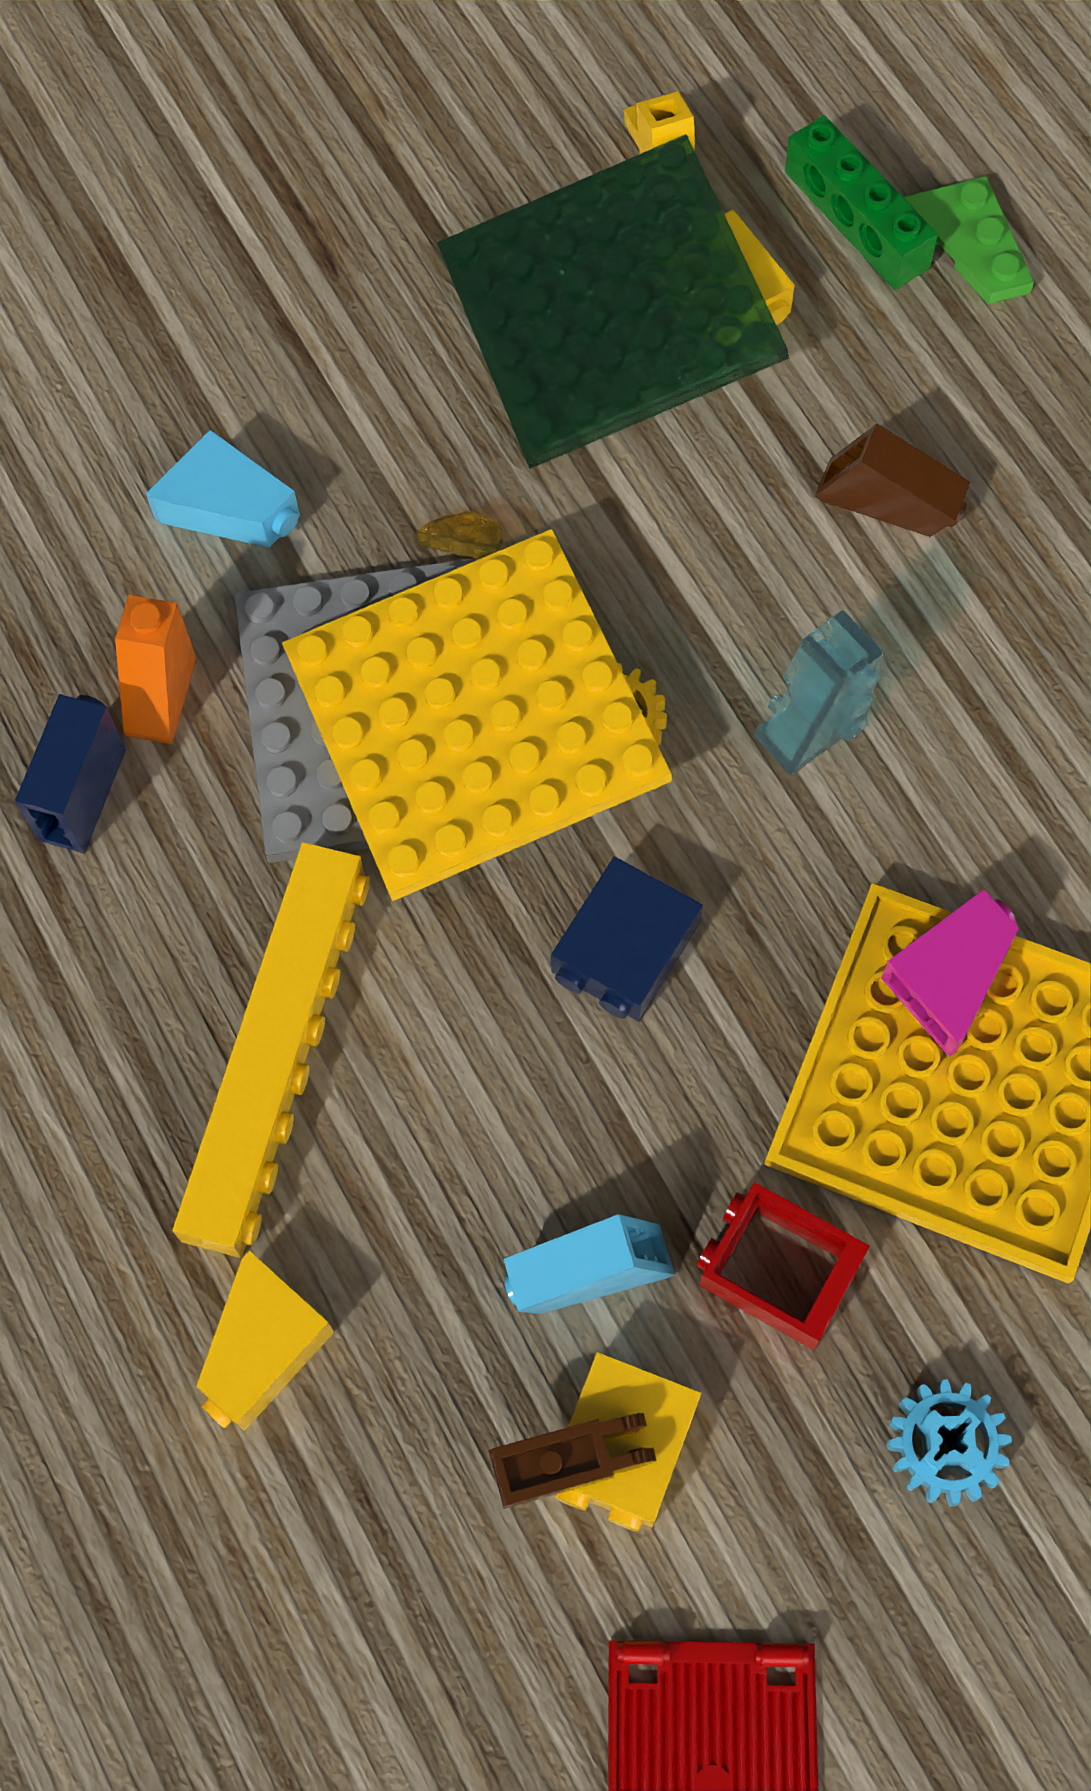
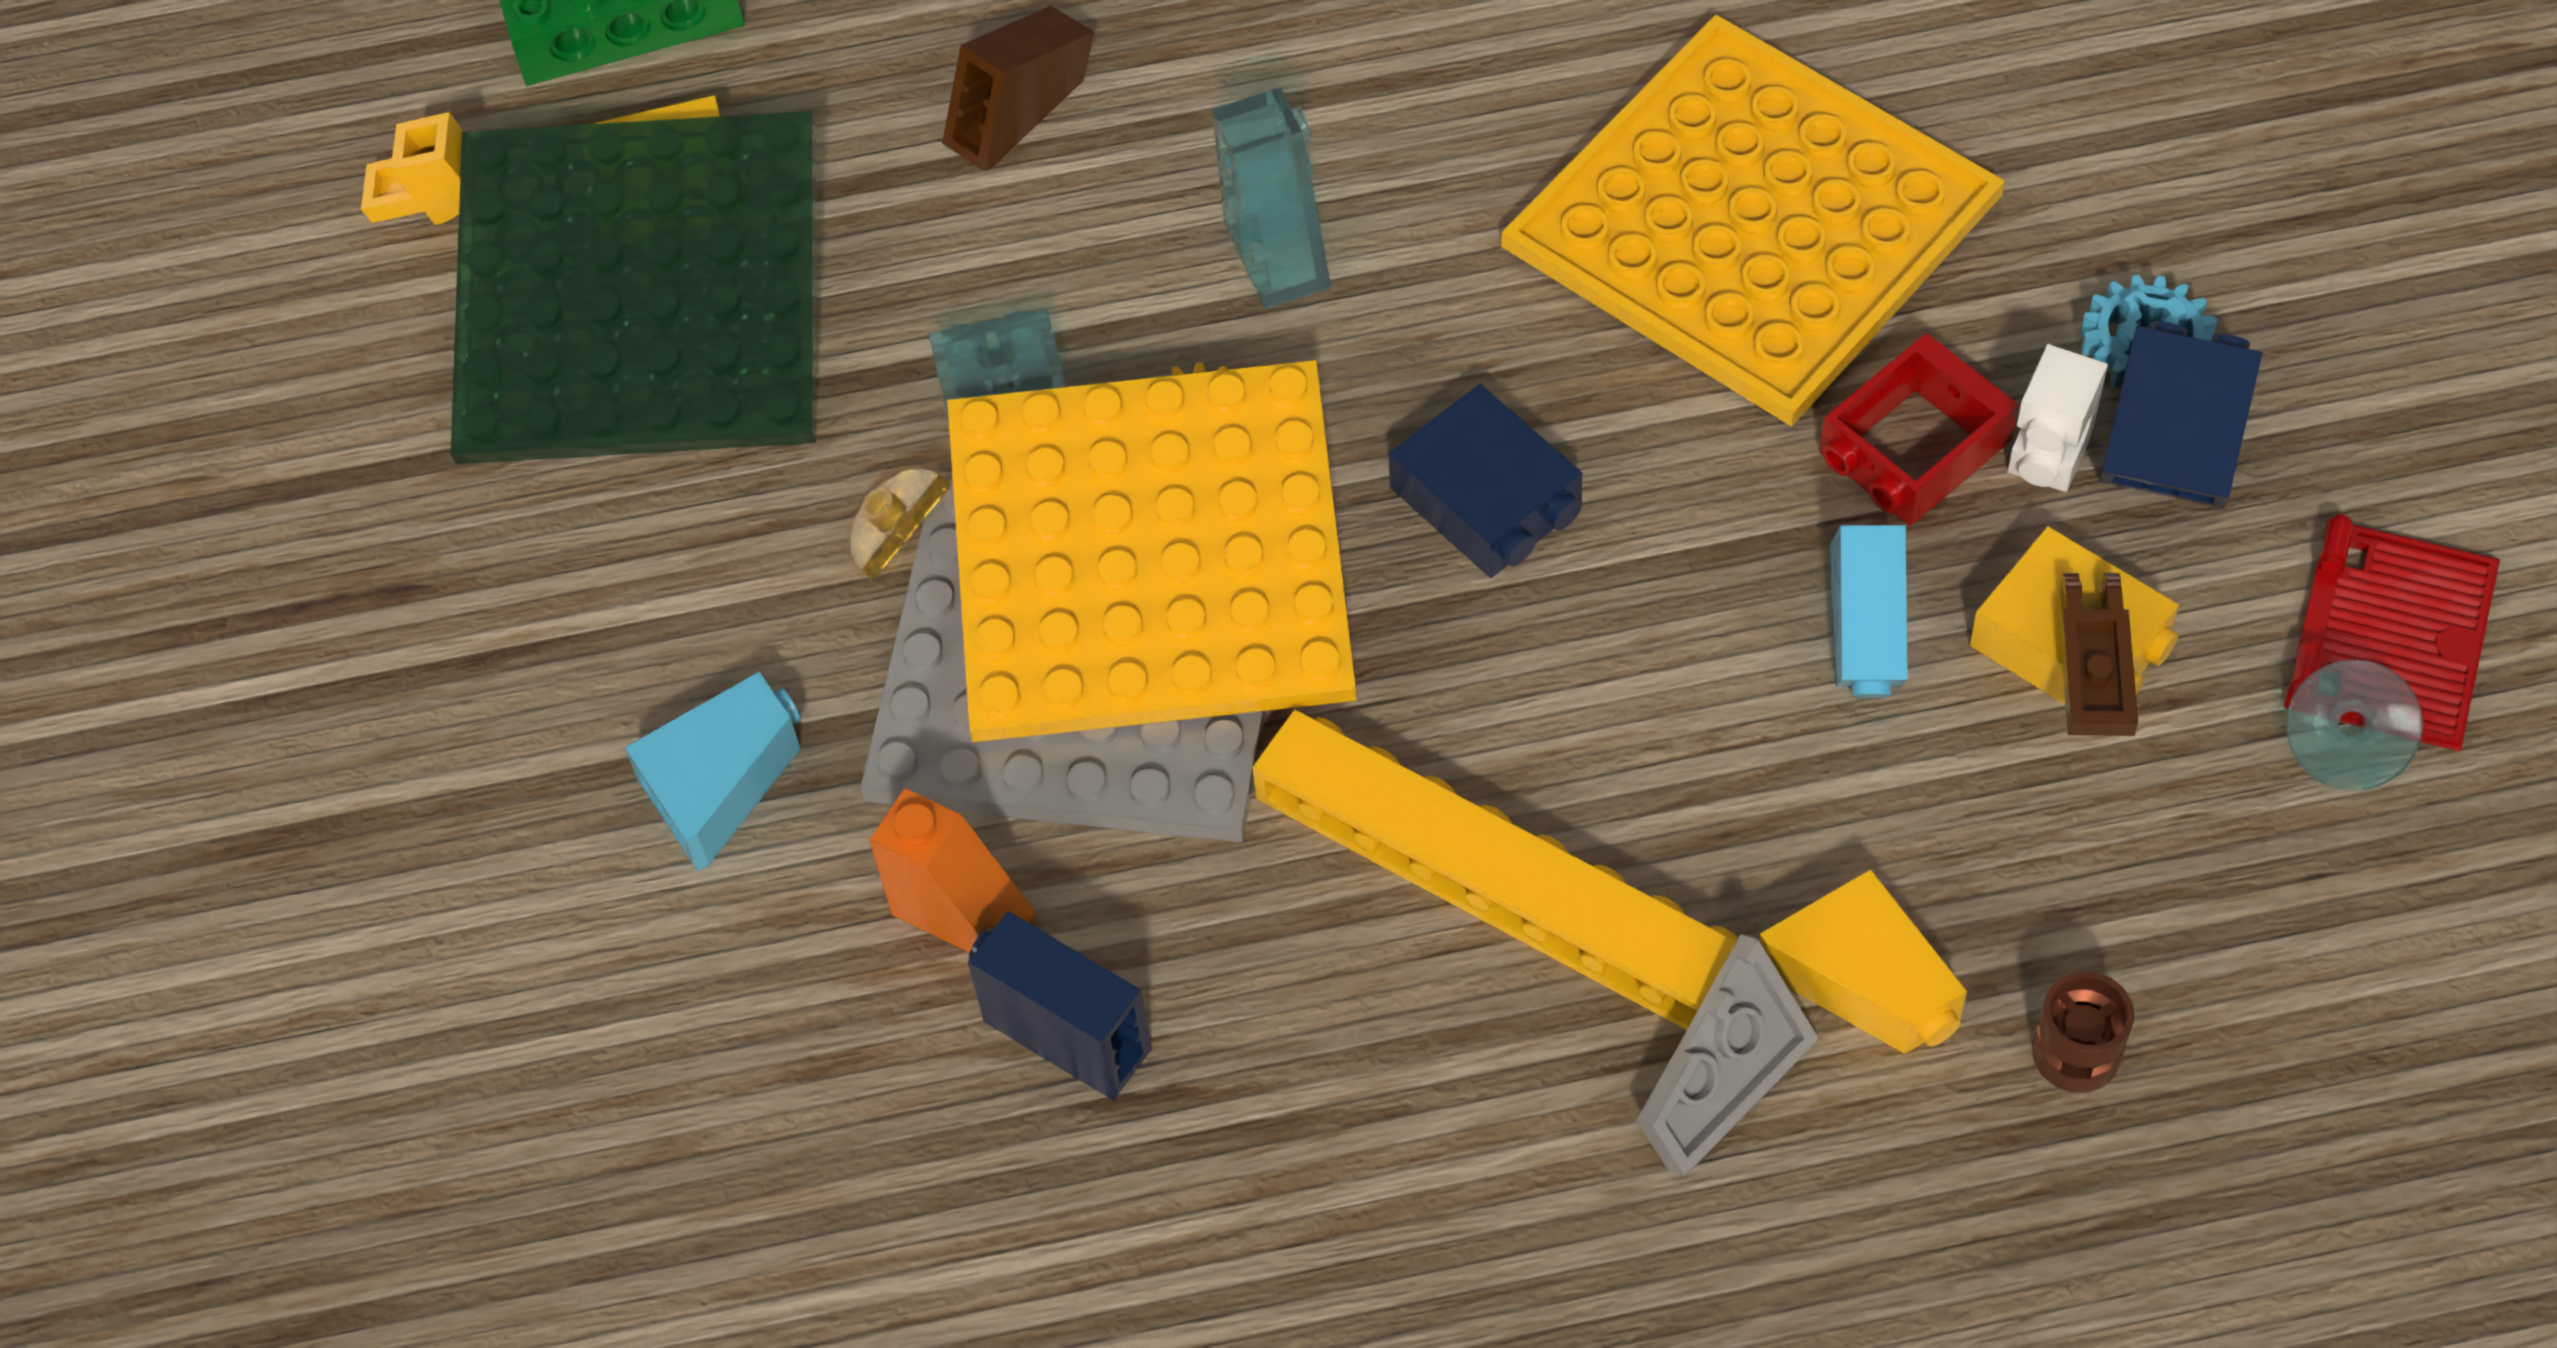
camera: 70 degrees left, 10 degrees down
dark pink slope [881,889,1019,1057] -> none
none -> clear light blue brick [929,308,1065,422]
none -> light grey wing [1636,934,1819,1176]
none -> white brick [2008,344,2108,493]
none -> copper wheel [2032,971,2134,1093]
none -> dark blue brick [2100,321,2263,508]
none -> clear light blue dish [2286,660,2423,791]

